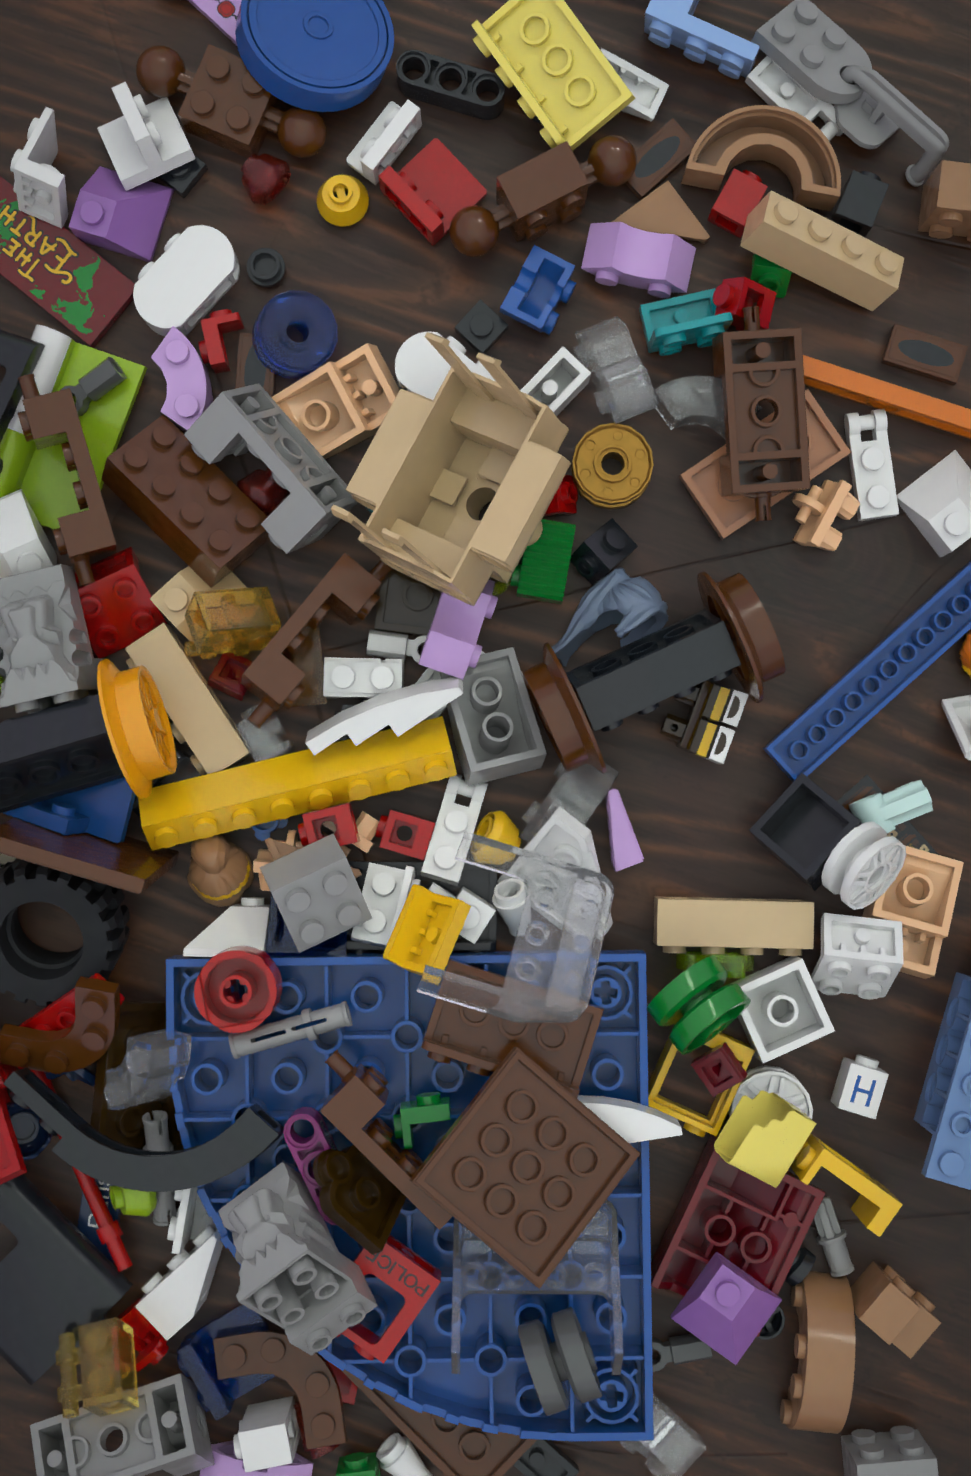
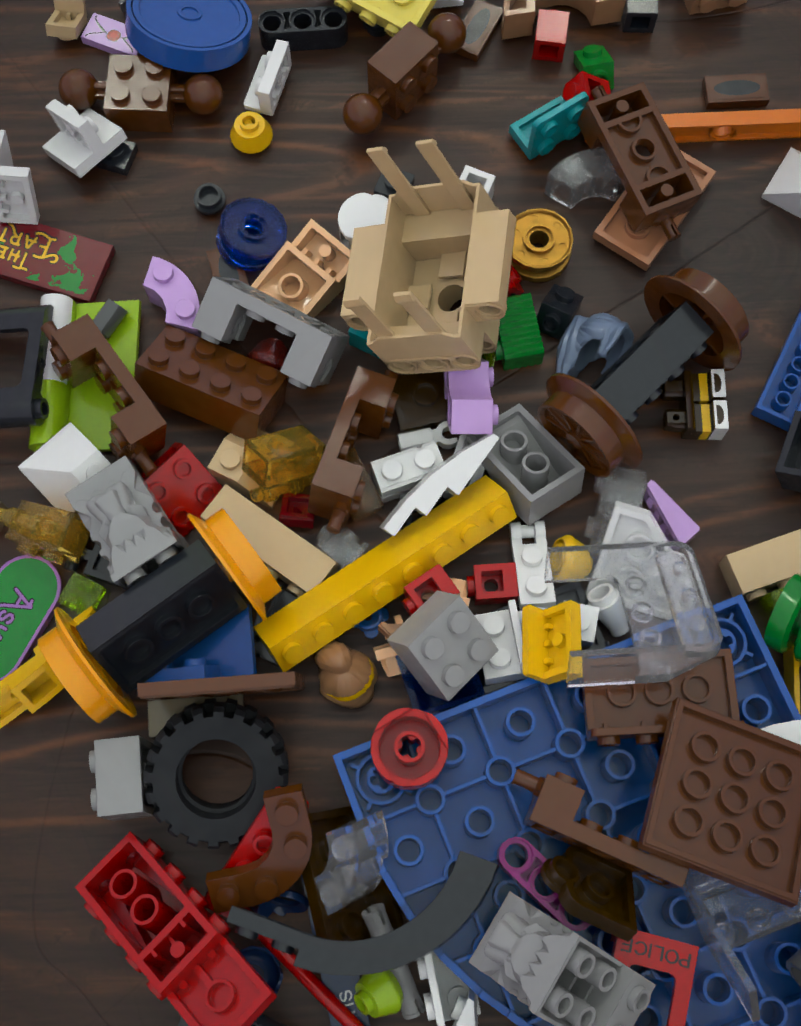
camera: 20 degrees left, 15 degrees down
medium lavender slope [68,166,174,262] -> none
white brick [133,225,240,337] -> none
white slope [183,897,274,957] -> none
red bracket [198,309,244,374] -> none
light grey pin [228,1001,353,1059] -> none
clear red cone [241,153,291,205] -> none
red bracket [378,138,487,246] -> none
green bracket [393,1092,451,1149] -> none
blue cylinder [500,245,576,335] -> none
clear brick [573,316,659,424] -> none
lavender brick [581,222,696,298] -> none
medium nougat tile [612,181,710,244] -> none
tan brick [740,190,904,311] -> none
light nougat hips [792,480,860,551] -> none
white plate [844,409,899,521] -> none

